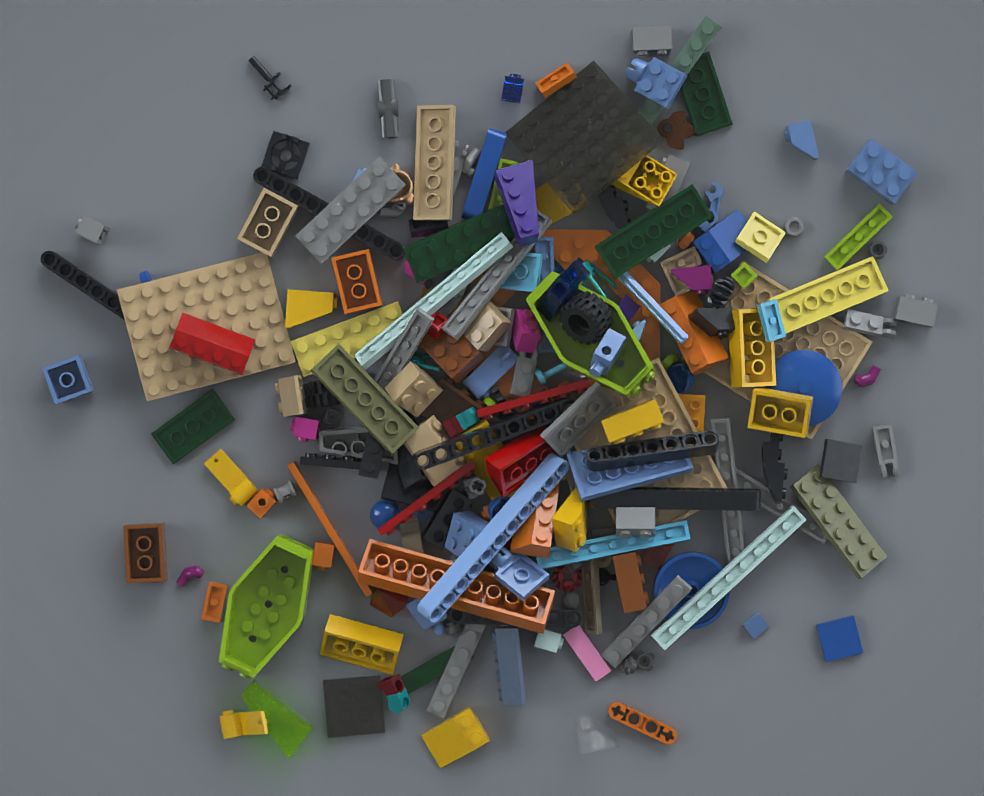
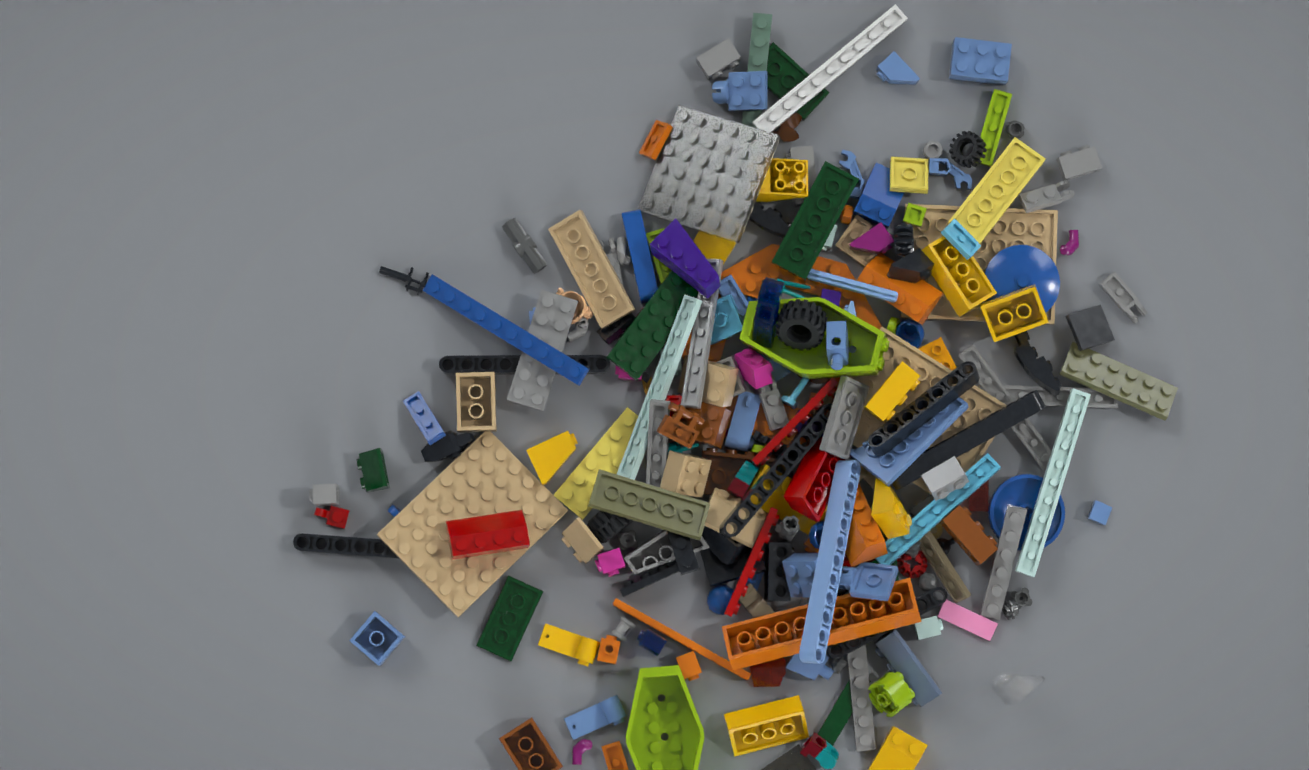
camera: 30 degrees left, 5 degrees down
black piece [261,131,310,180] -> none
orange brick [331,249,383,315] -> none
clear blue brick [501,74,524,104] -> none
orange beam [608,701,677,745] -> none
blue tile [816,615,863,662] -> none
none -> red plate [314,505,350,529]
none -> dark green slope [356,448,390,493]
none -> tile [403,391,446,445]
none -> black hinge [421,430,474,462]
none -> blue plate [423,274,589,386]
none -> medium blue door [564,695,627,740]
none -> clear blue brick [636,628,668,657]
none -> dark orange plate [657,402,704,449]
none -> white plate [752,4,908,138]
none -> lime brick [868,671,915,717]
none -> medium blue piece [928,158,972,190]
none -> black tyre [949,131,987,168]

